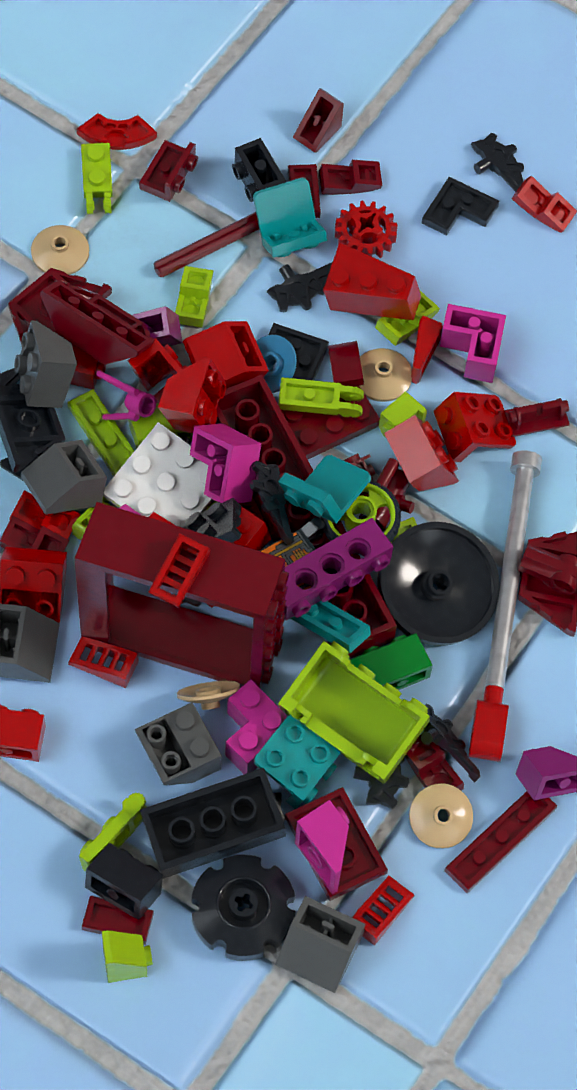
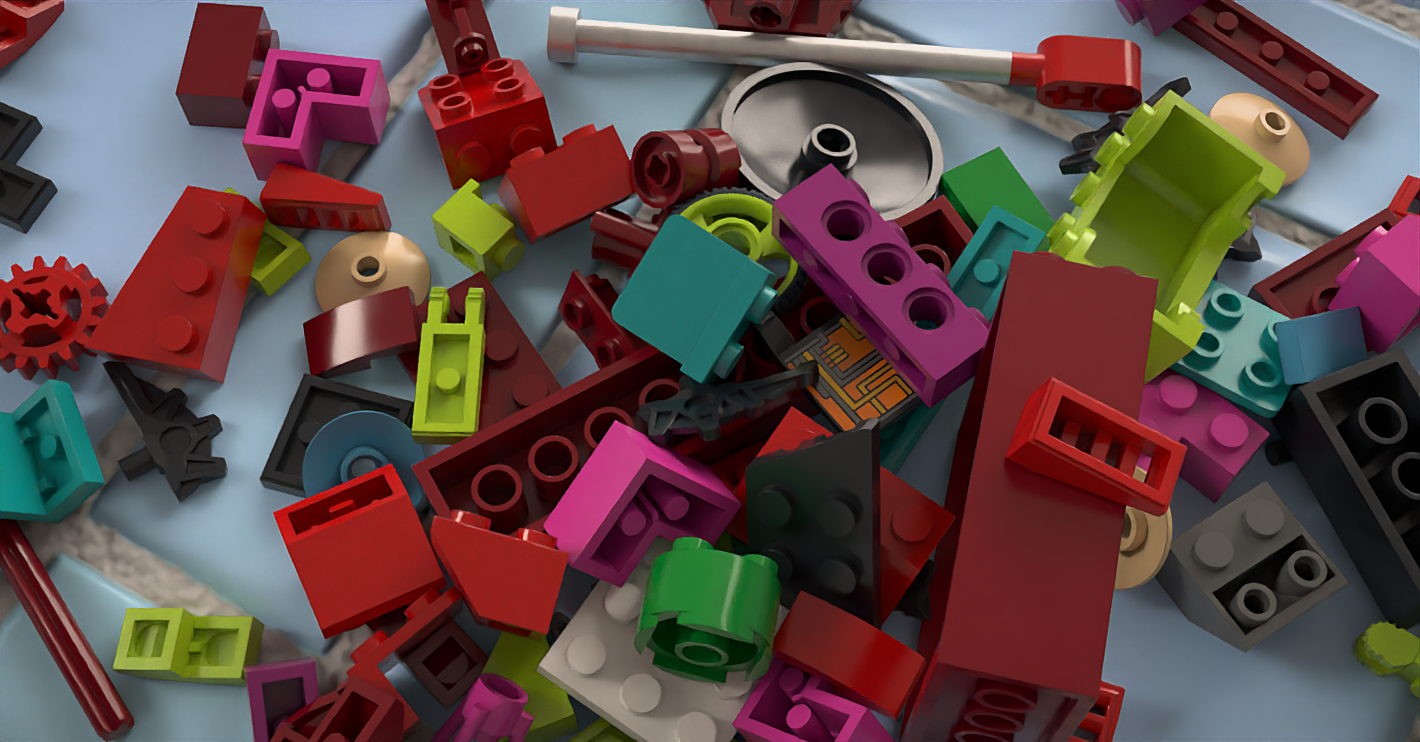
camera: 90 degrees left, 0 degrees up
none -> dark red brick [175,2,280,129]
none -> dark red wheel [630,128,742,209]
none -> green brick [634,537,782,683]
none -> dark azure tile [1275,306,1368,385]

